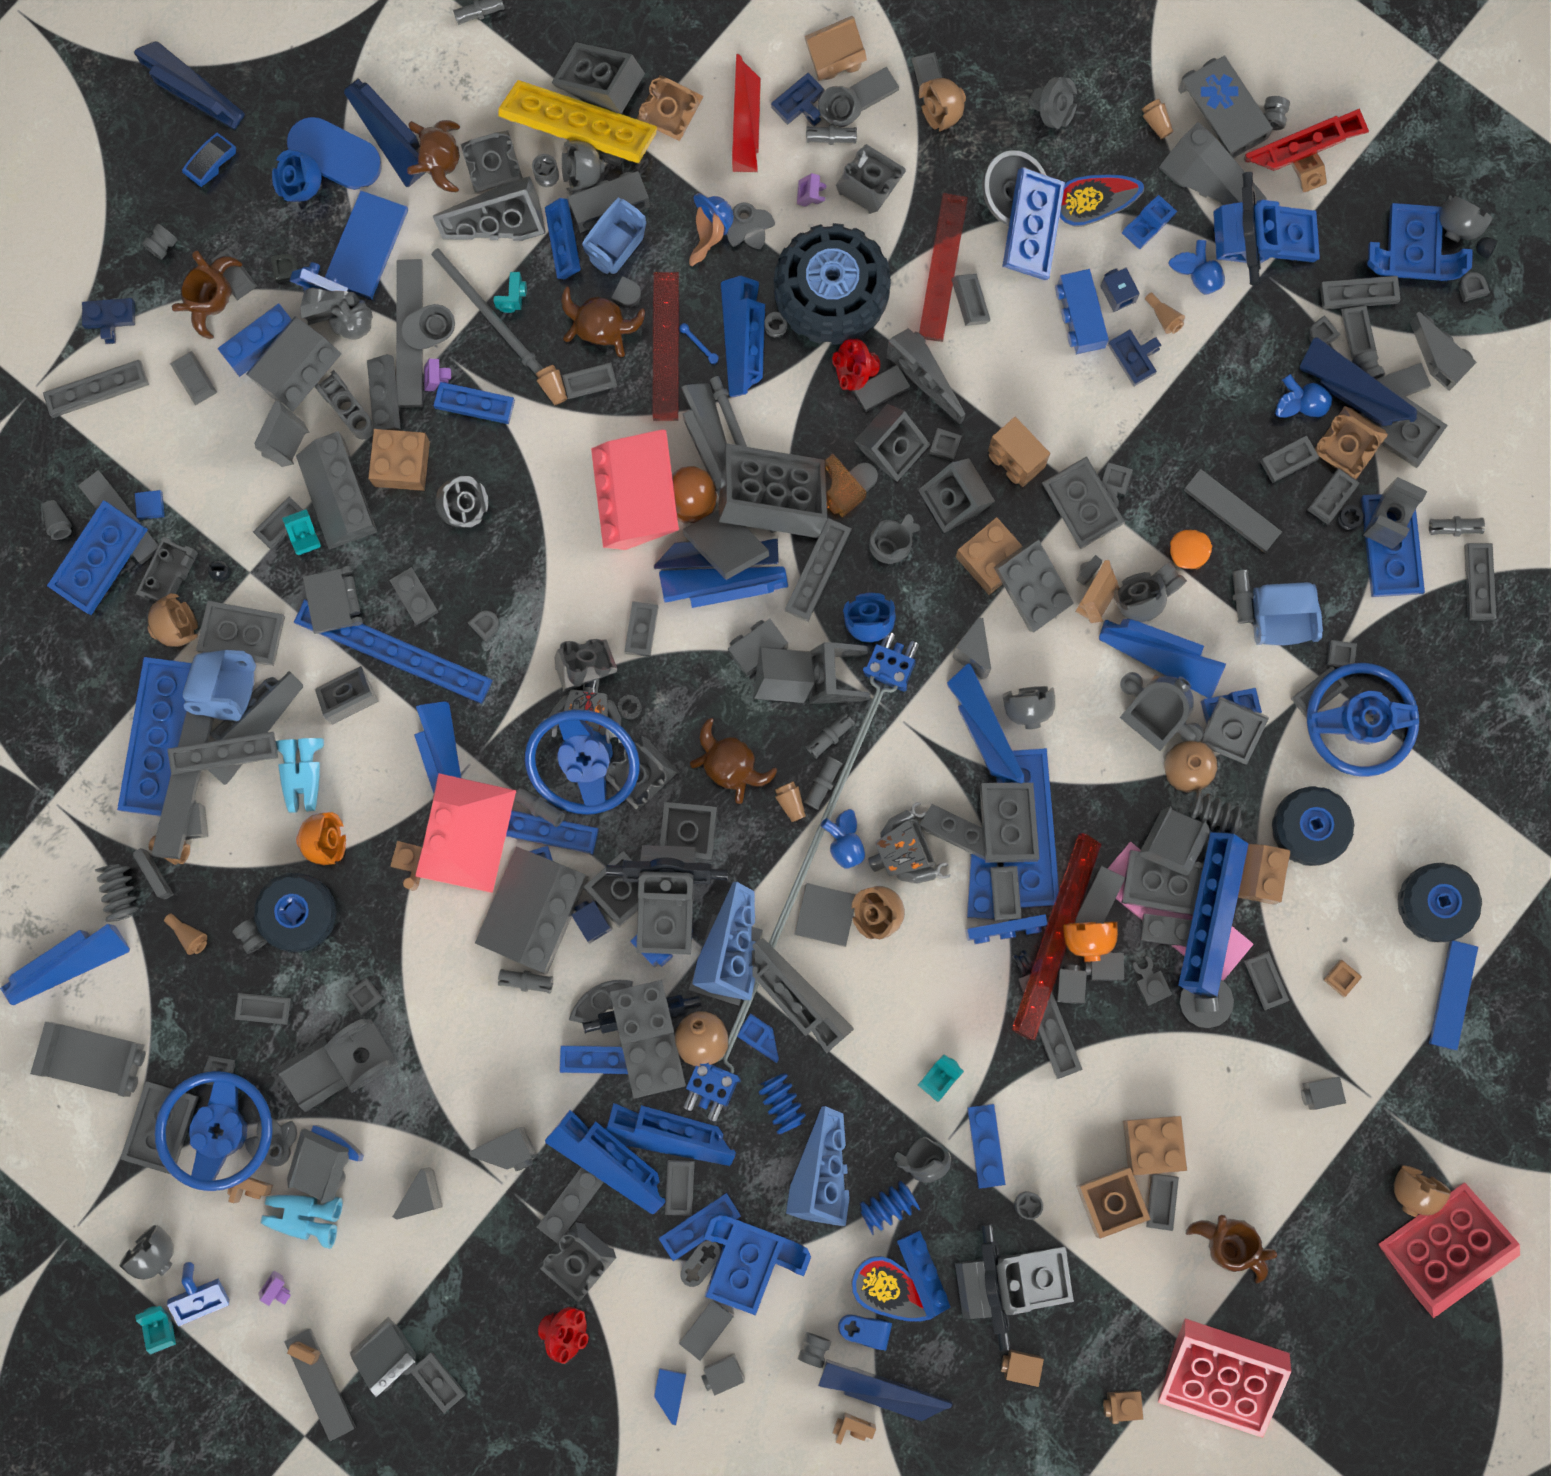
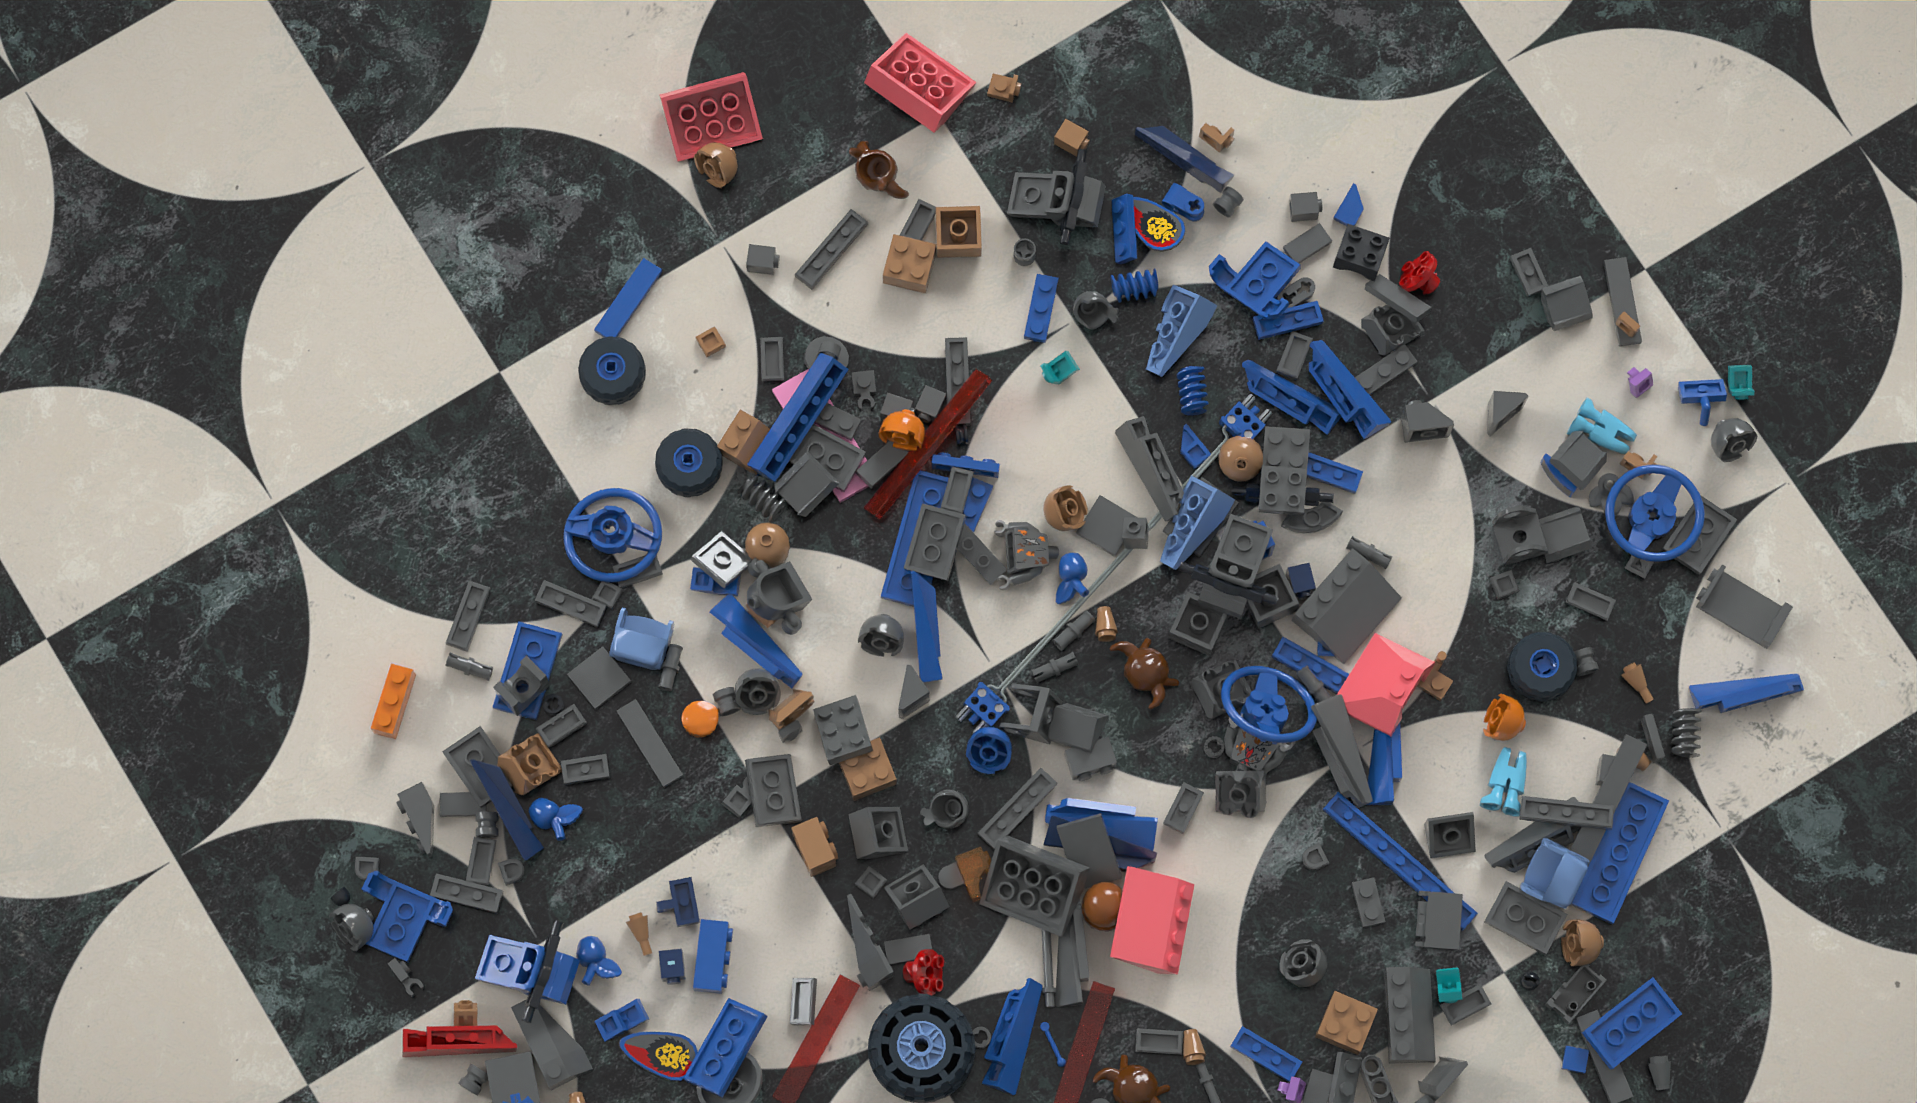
camera: 165 degrees left, 5 degrees down
none -> orange brick [371,664,416,739]
none -> dark grey plate [387,958,424,997]
none -> dark grey plate [535,580,607,628]
none -> dark grey tile [567,646,631,710]
none -> dark grey tile [795,209,868,290]
none -> dark grey brick [1122,517,1149,549]
none -> dark grey wedge [1311,694,1373,808]
none -> black brick [1333,224,1390,282]
none -> dark grey tile [1365,274,1431,323]

